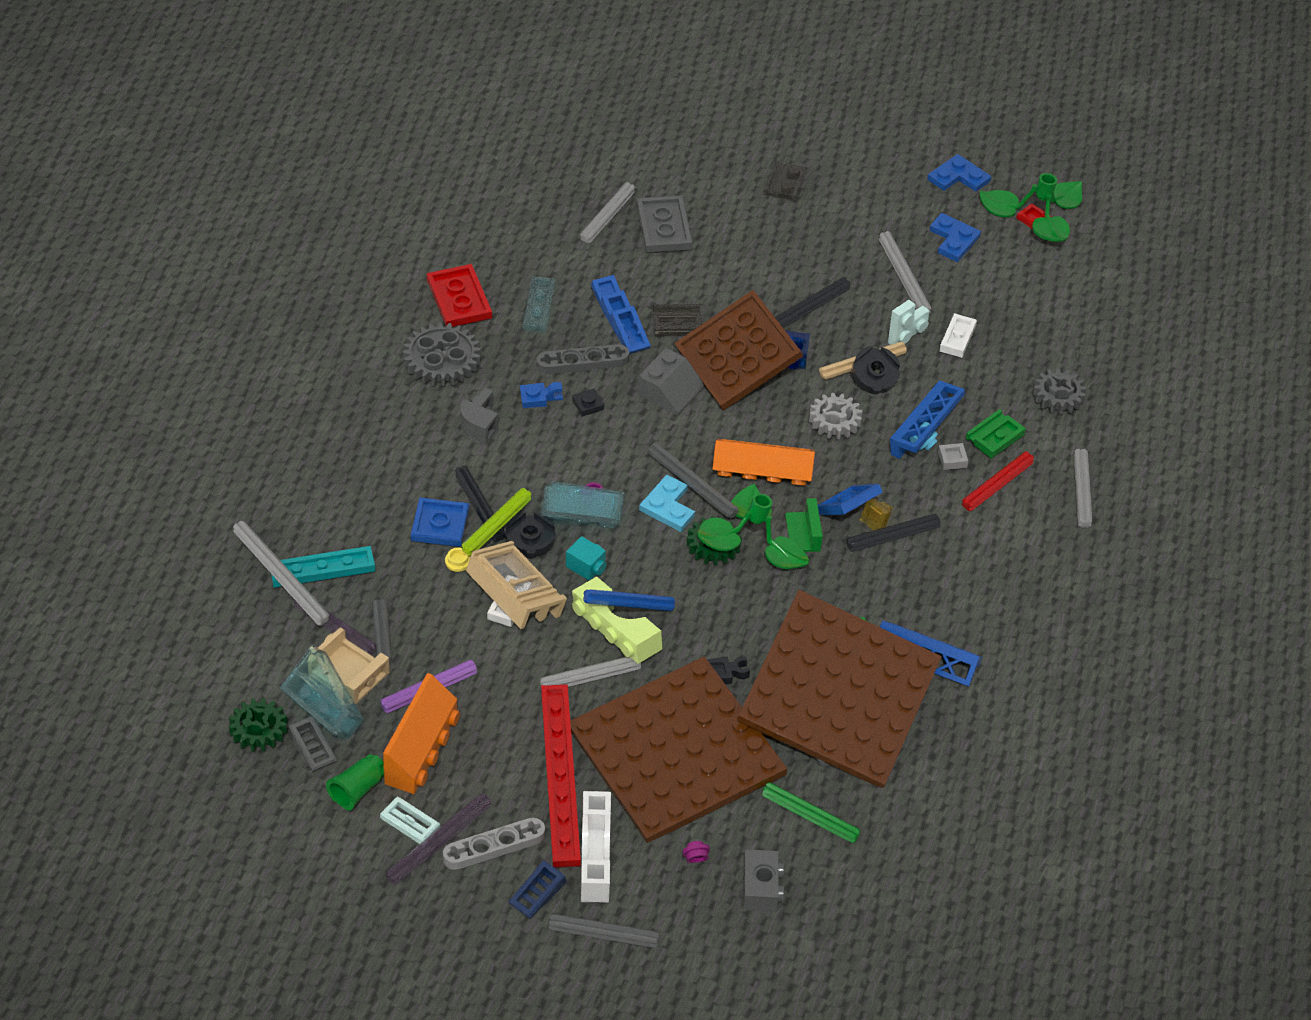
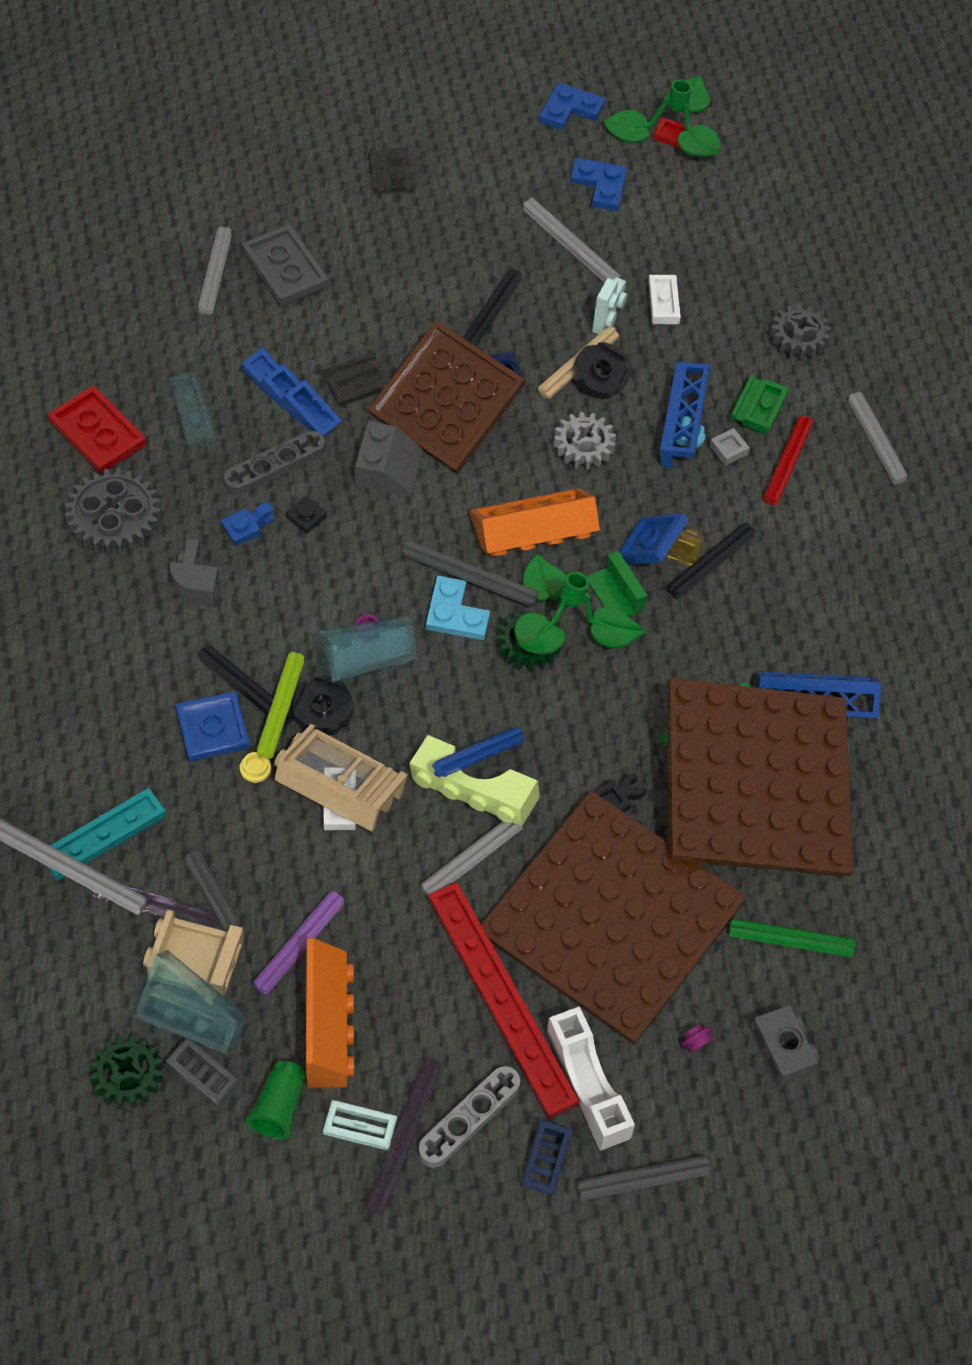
camera: 25 degrees left, 10 degrees up
teal brick [566,536,607,581] -> none

